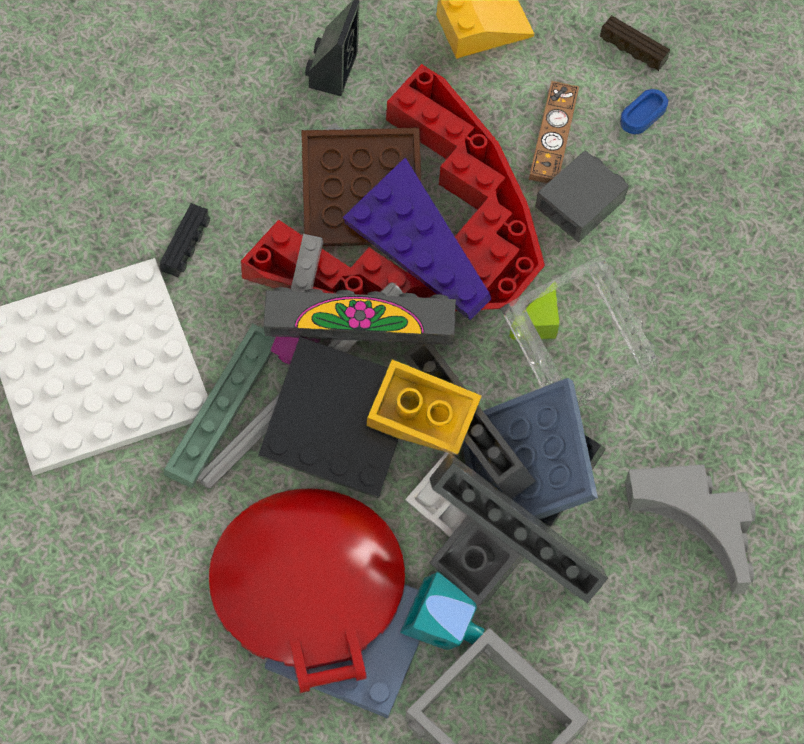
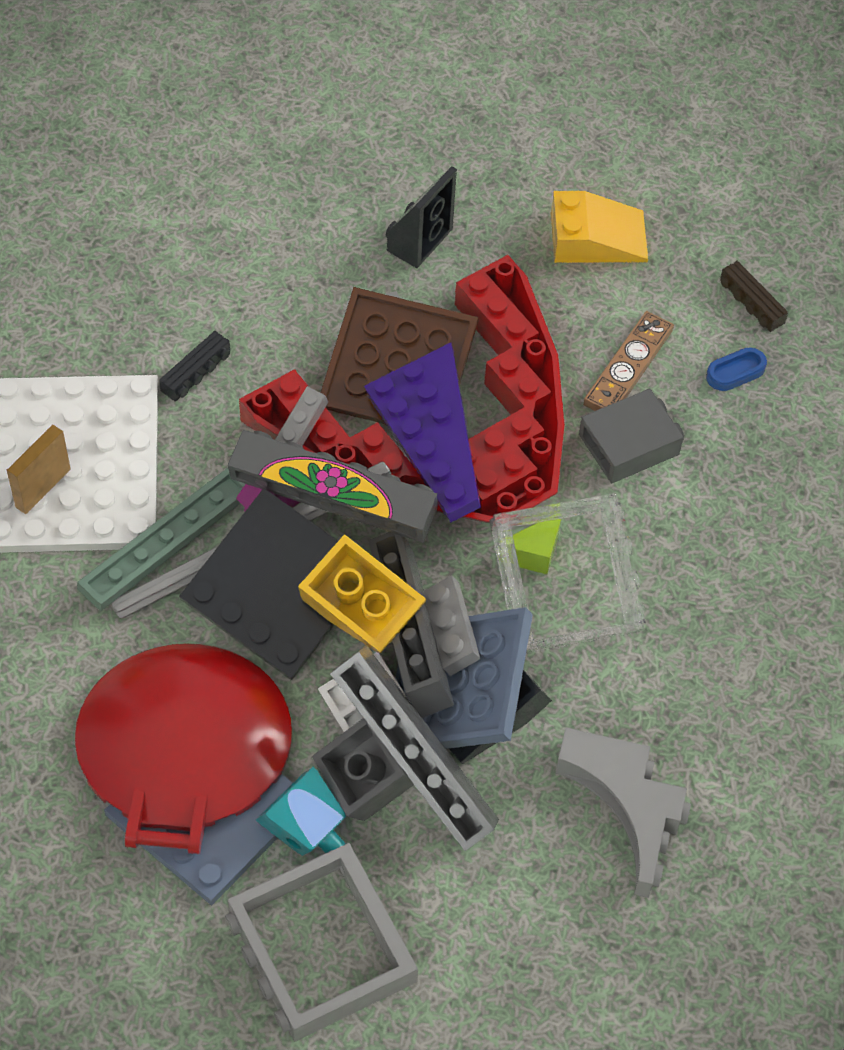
camera: 20 degrees right, 5 degrees down
none -> pearl gold tile [7,424,71,514]
none -> light grey plate [423,575,481,676]

